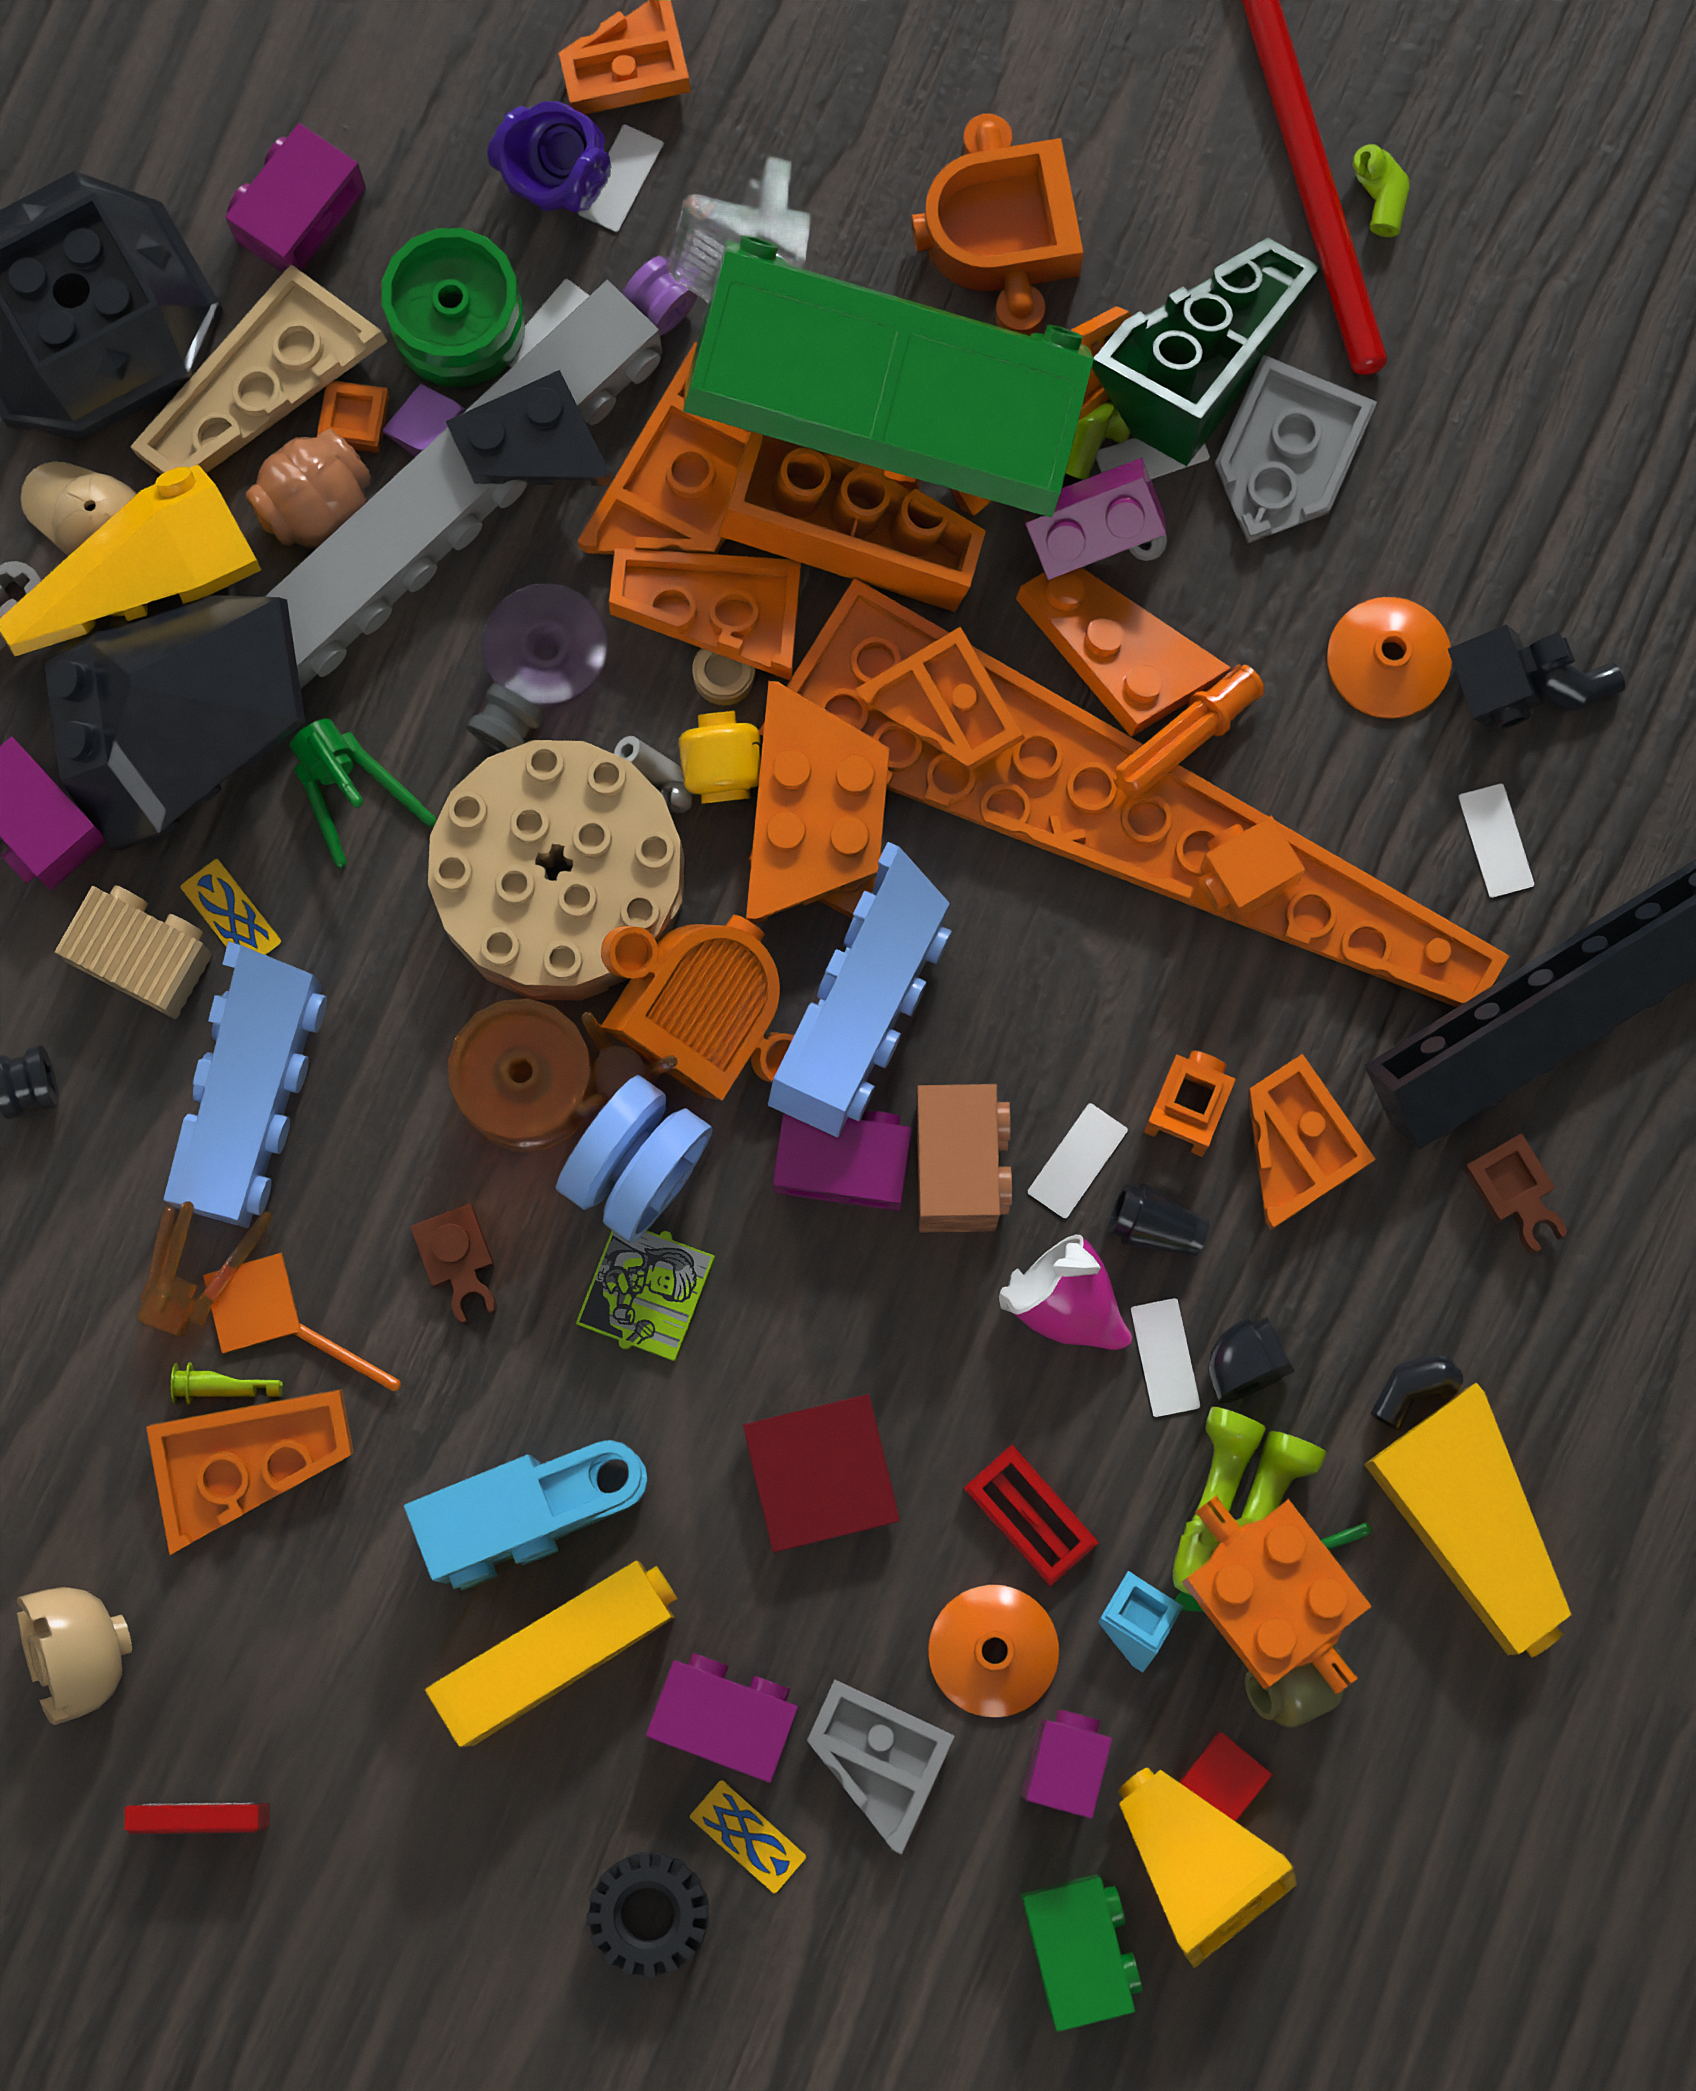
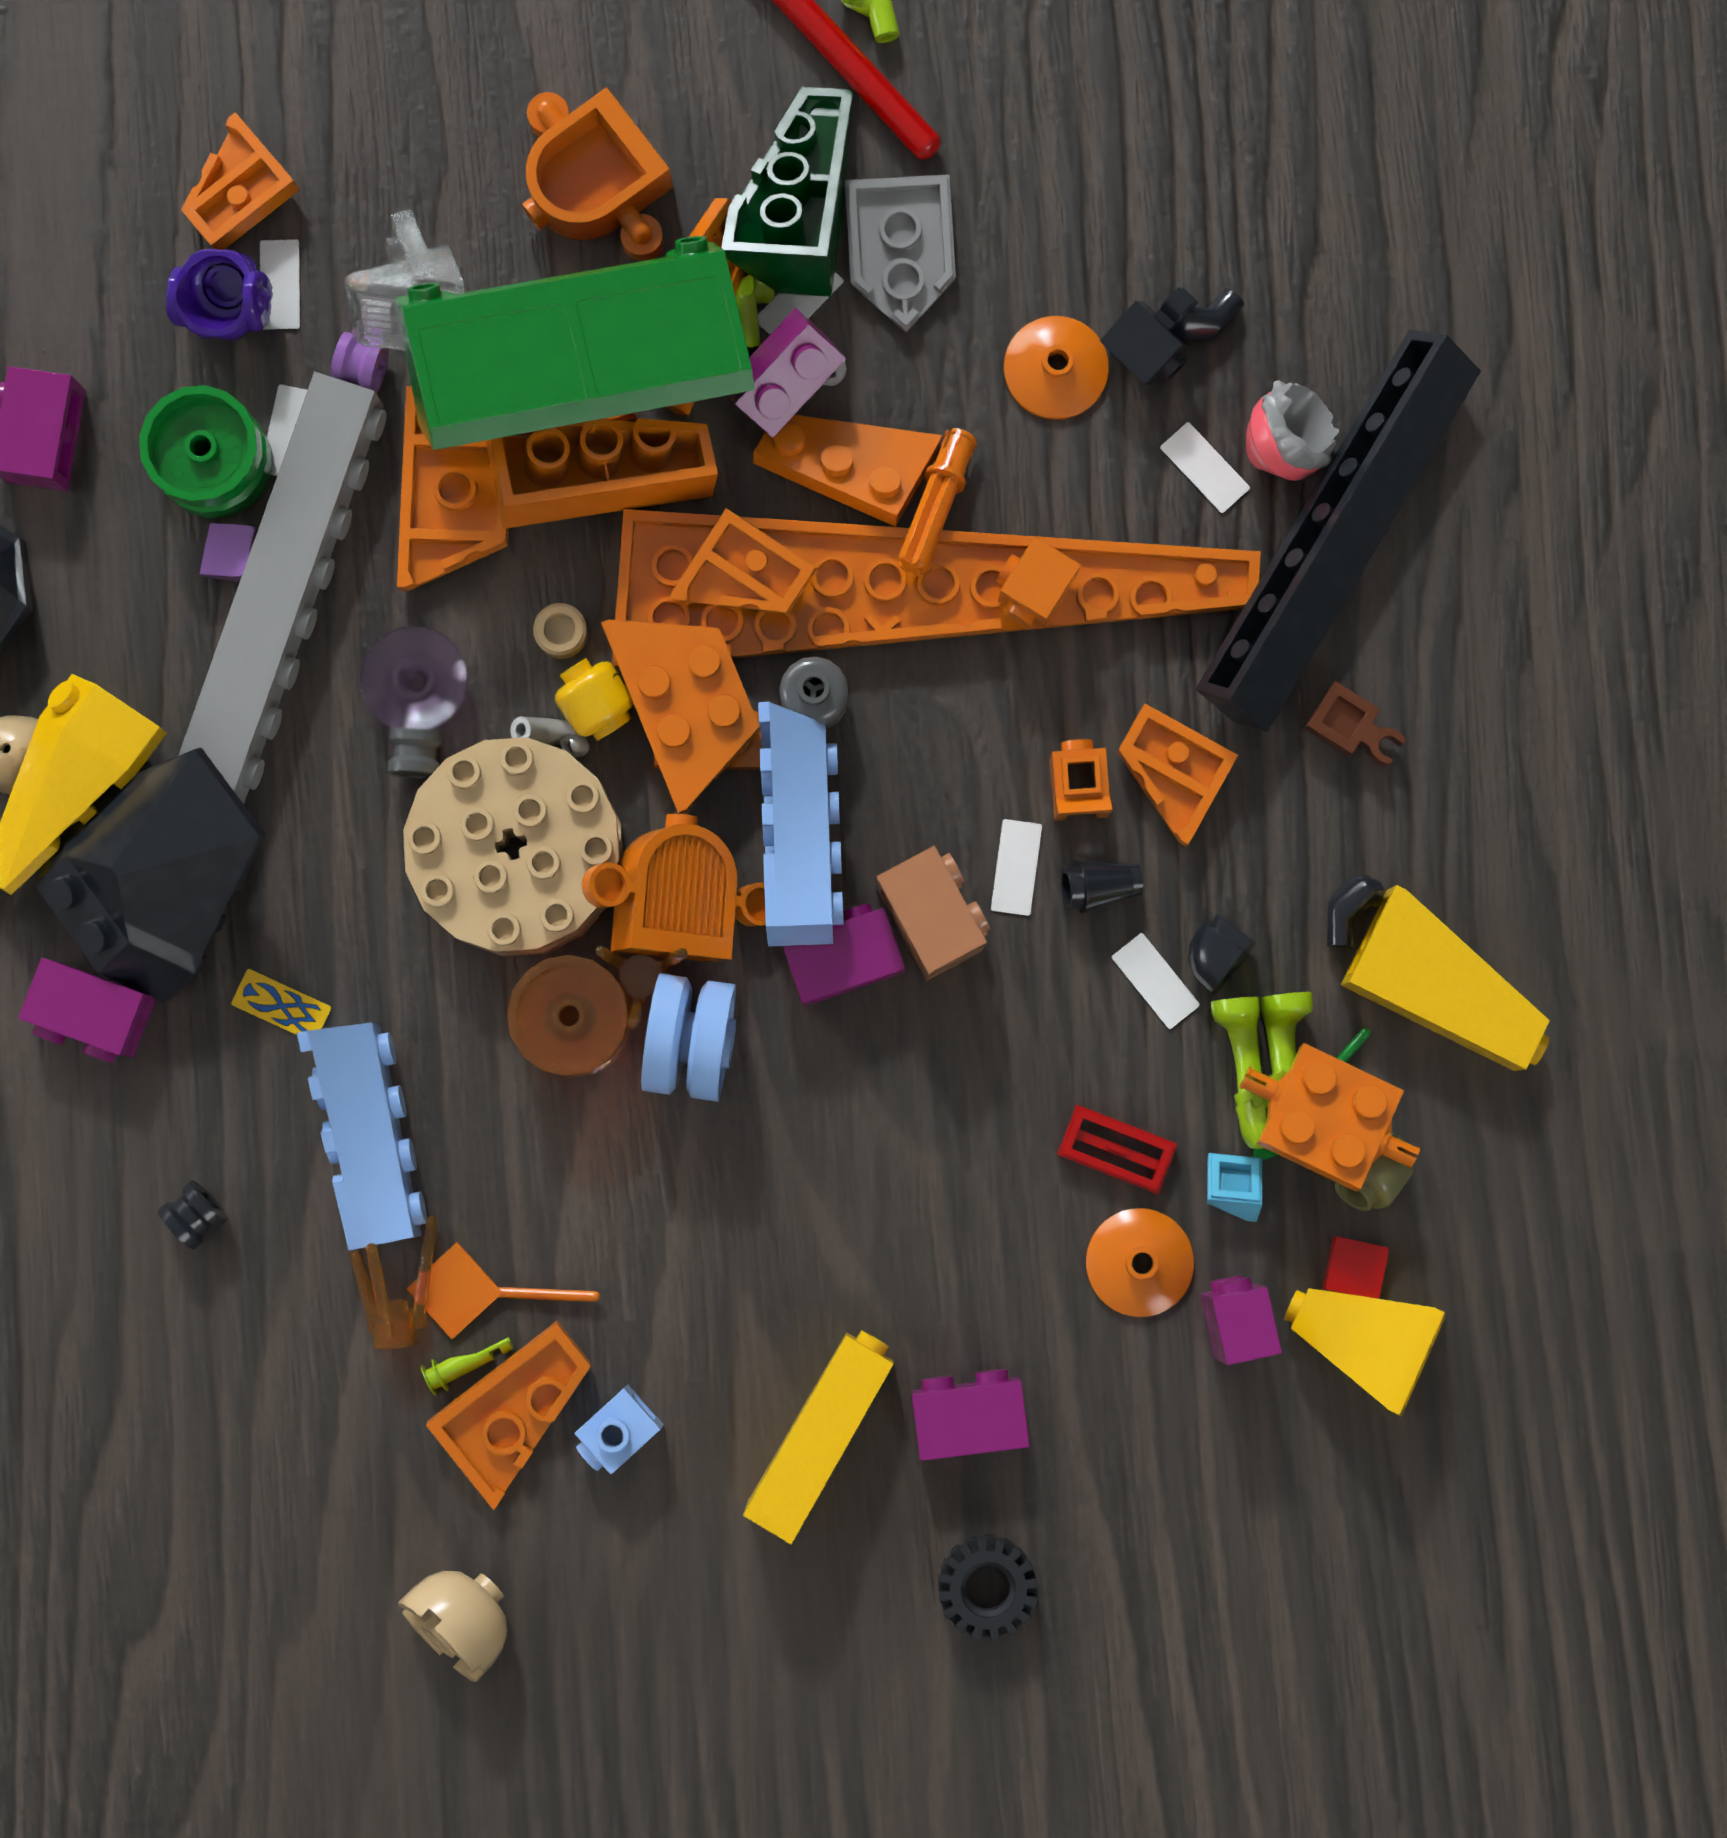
camera: 30 degrees left, 5 degrees up
tan brick [55,885,212,1019] -> none
red tile [124,1802,269,1834] -> none
tan wing [130,264,387,474] -> none
nougat hair [246,429,371,549] -> none
green plant [290,719,437,869] -> none
orange tile [317,381,390,453] -> none
medium azure brick [404,1440,648,1591] -> none
copper plate [410,1203,497,1325] -> none
black wing [446,370,612,486] -> none
piece [576,1230,715,1362] -> none
orange wing [609,548,801,681] -> none
yellow sticker [690,1780,806,1893] -> none
dark red tile [743,1394,900,1553] -> none
light grey wing [807,1680,954,1854] -> none
dark pink hat [999,1235,1132,1350] -> none
green brick [1020,1874,1143,2032] -> none
none -> light blue brick [574,1384,664,1474]
none -> dark grey head [779,656,849,729]
none -> light grey hair [1246,381,1340,481]

